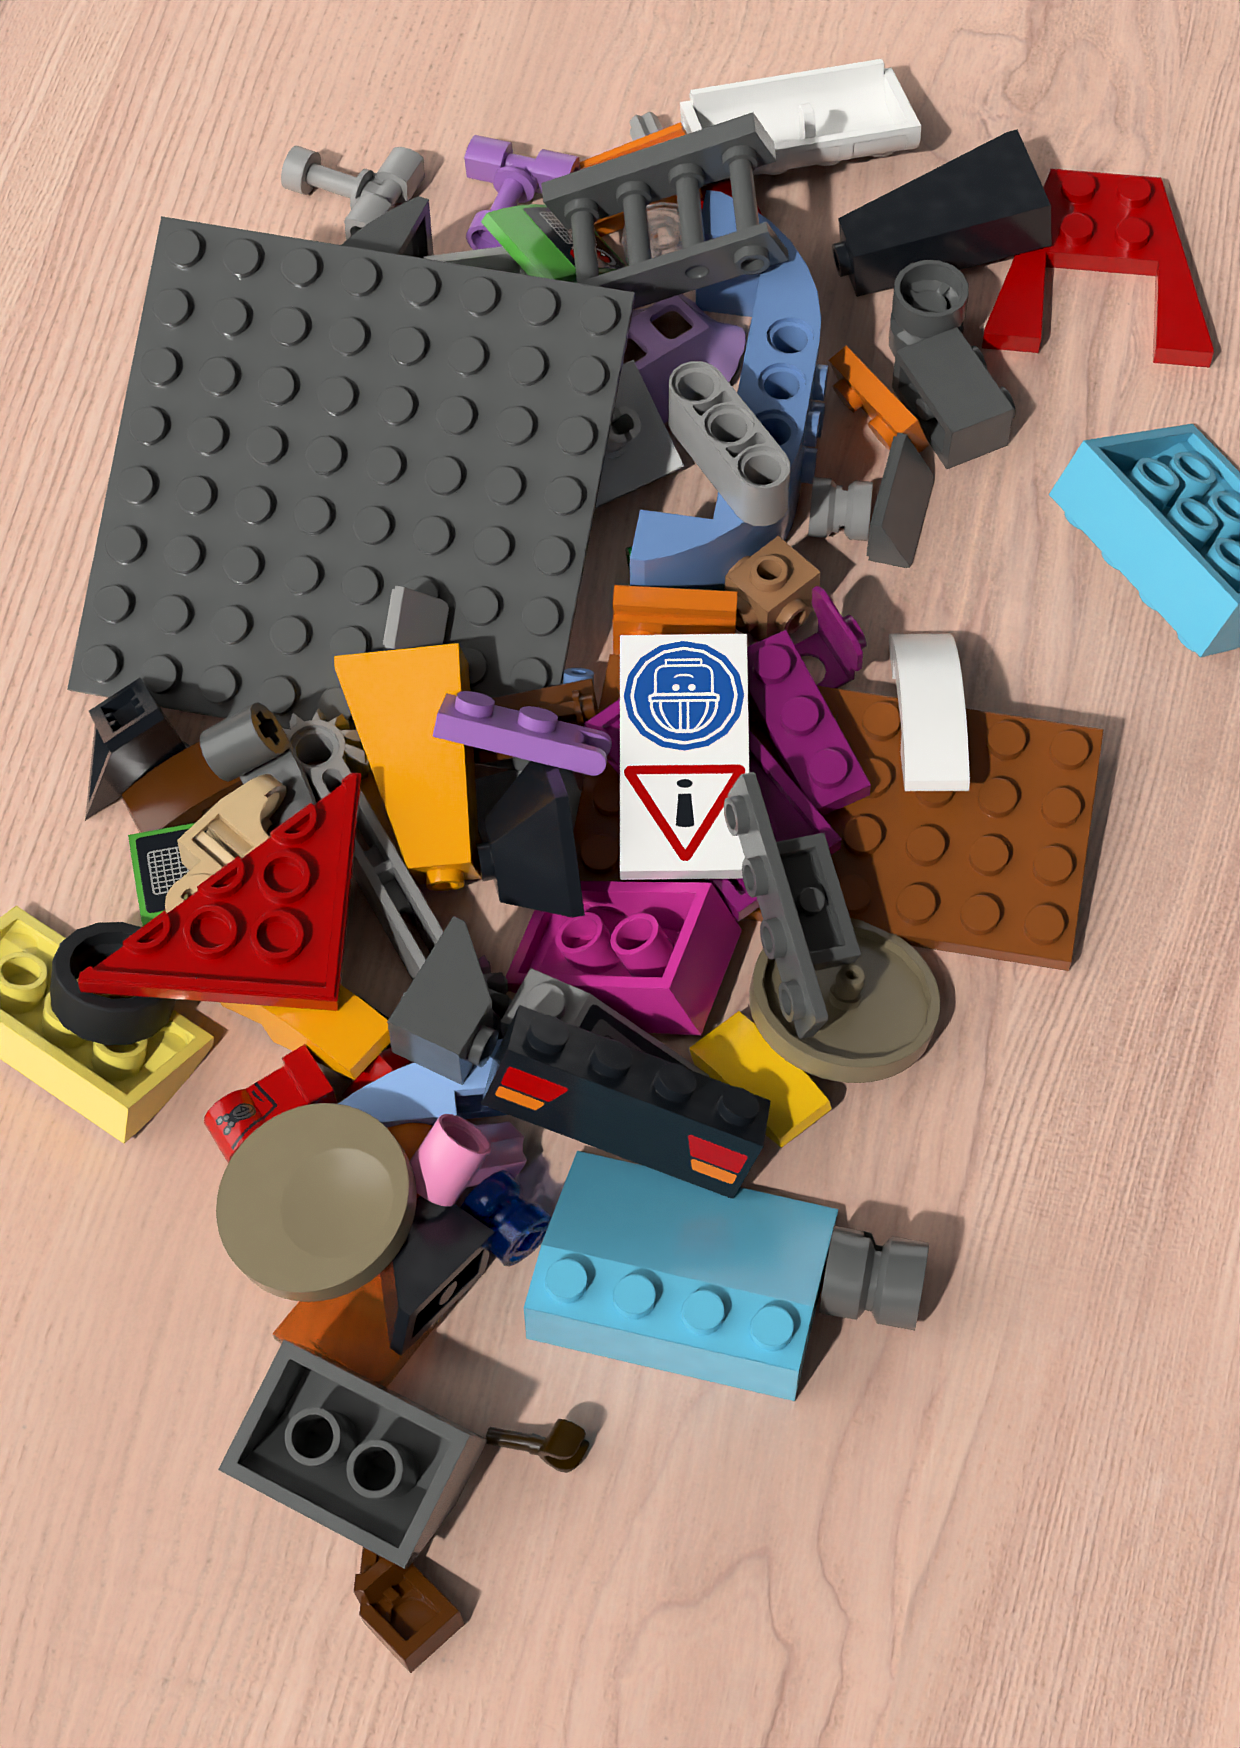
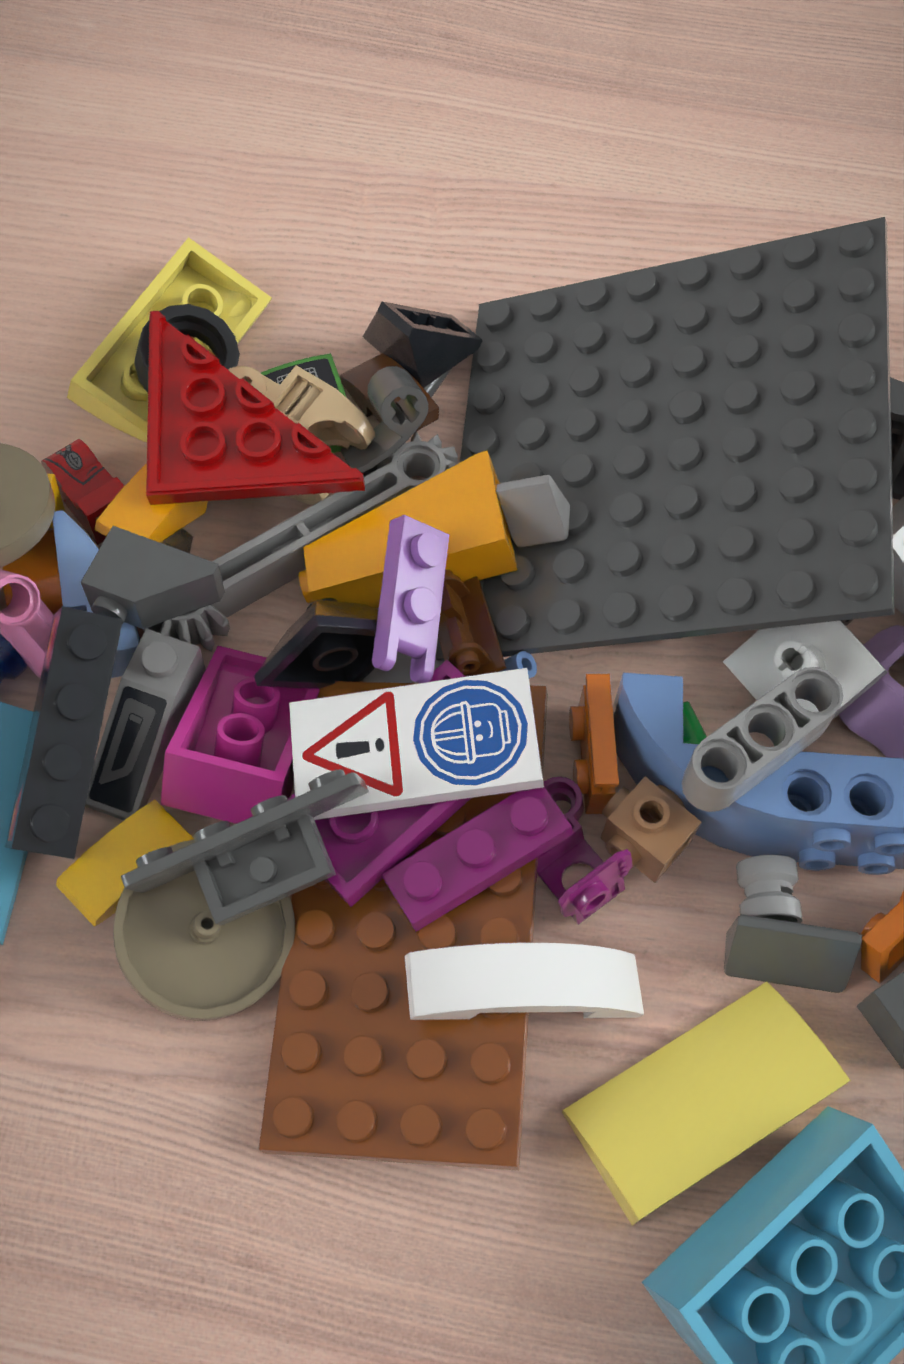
camera: 80 degrees right, 5 degrees up
none -> light yellow slope [562,982,851,1226]

